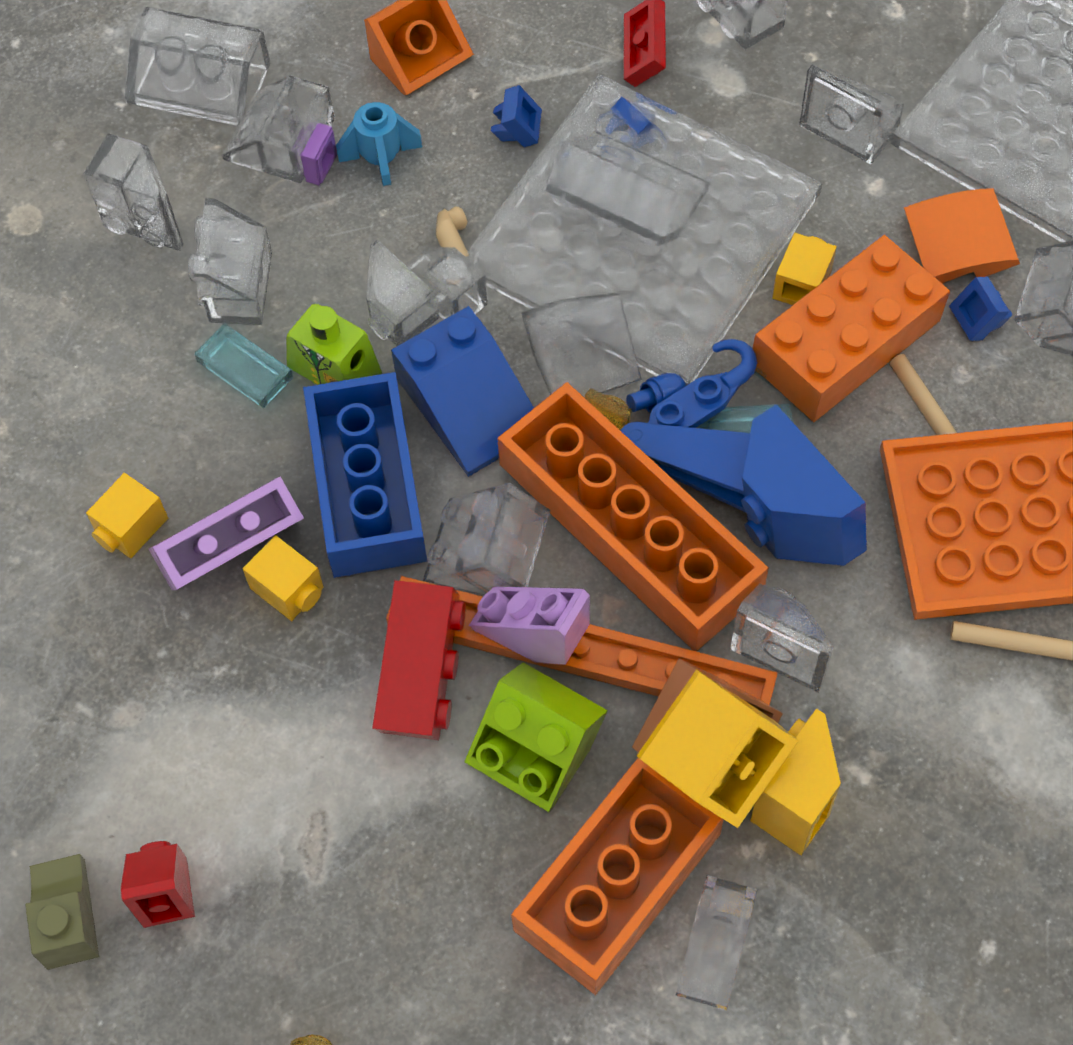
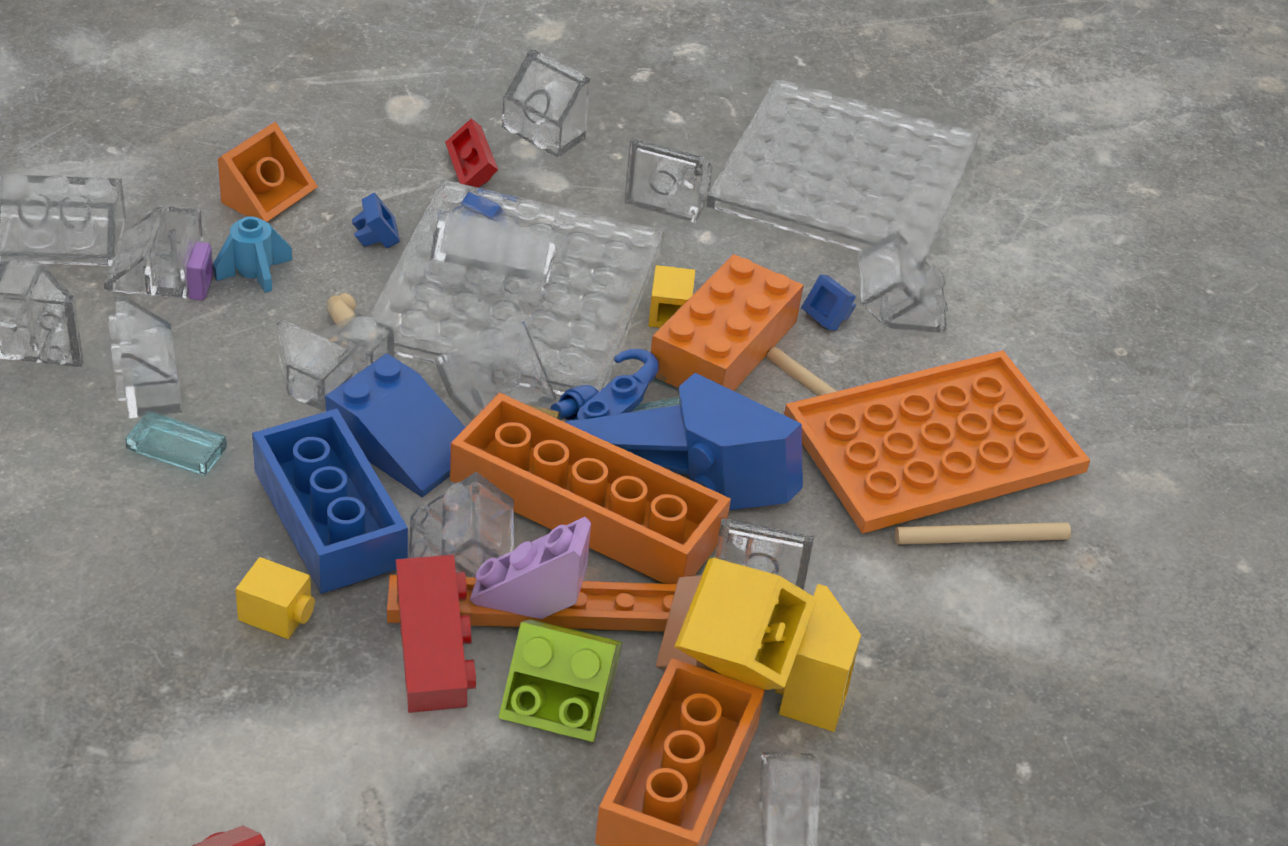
camera: 25 degrees left, 20 degrees down
yellow brick [86,472,169,559] -> none
lavender brick [149,476,304,590] -> none
lime torso [286,304,382,385] -> none
orange slope [904,188,1020,283] -> none

